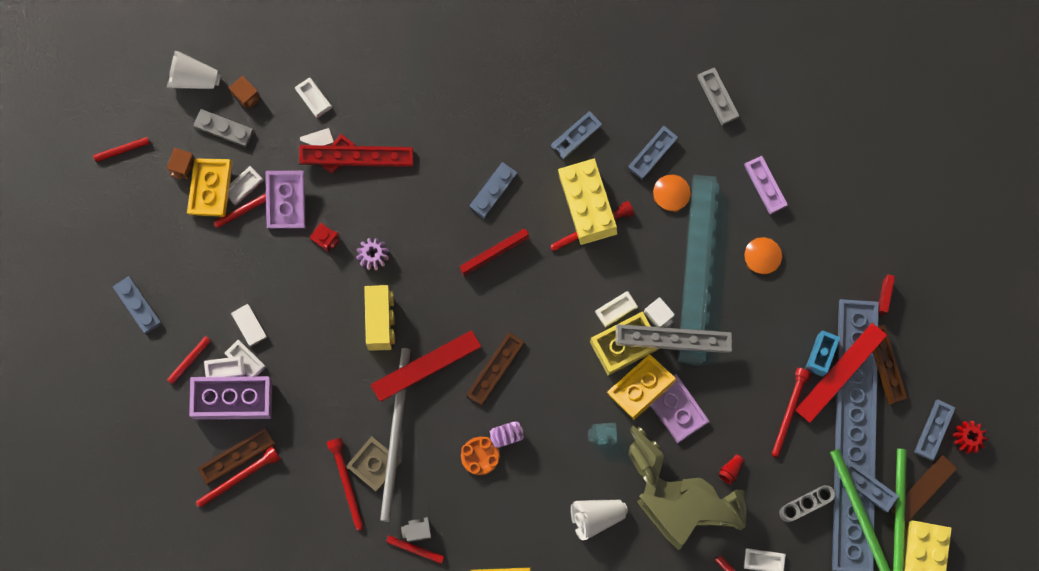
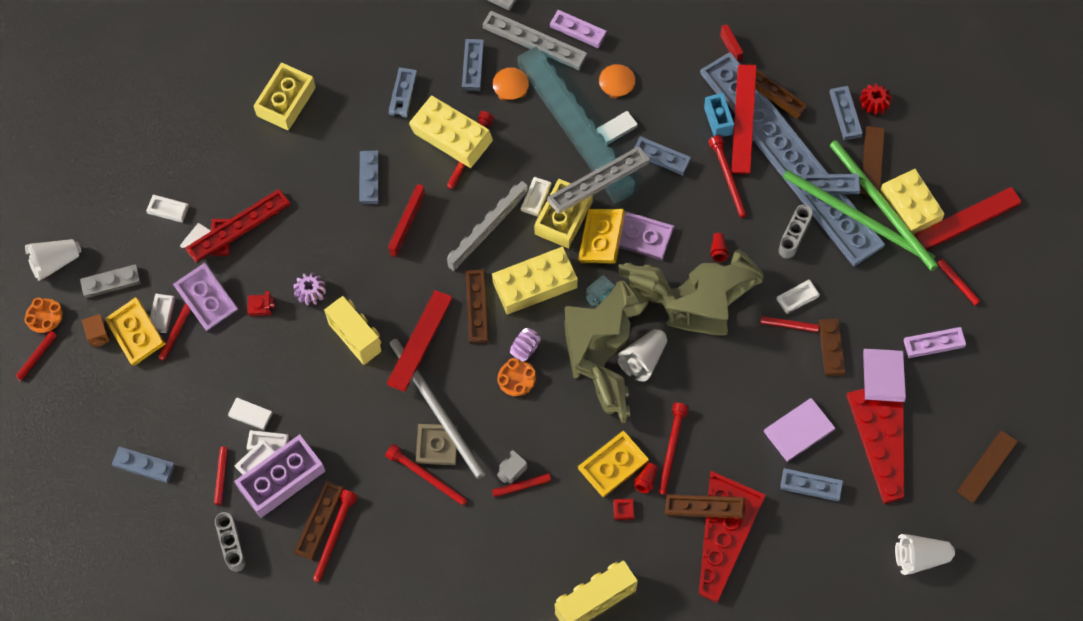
camera: 30 degrees left, 10 degrees down
dark orange brick [229,76,260,109] -> none
white brick [643,297,675,328] -> none
none -> orange dish [24,298,63,333]
none -> light grey beam [215,512,246,572]
none -> light yellow brick [254,62,316,131]
none -> light grey plate [447,181,528,271]
none -> light grey plate [482,11,587,70]
none -> light yellow brick [492,247,578,315]
none -> olive piece [565,281,648,423]
none -> white tile [596,111,637,145]
none -> sand blue plate [634,136,691,175]

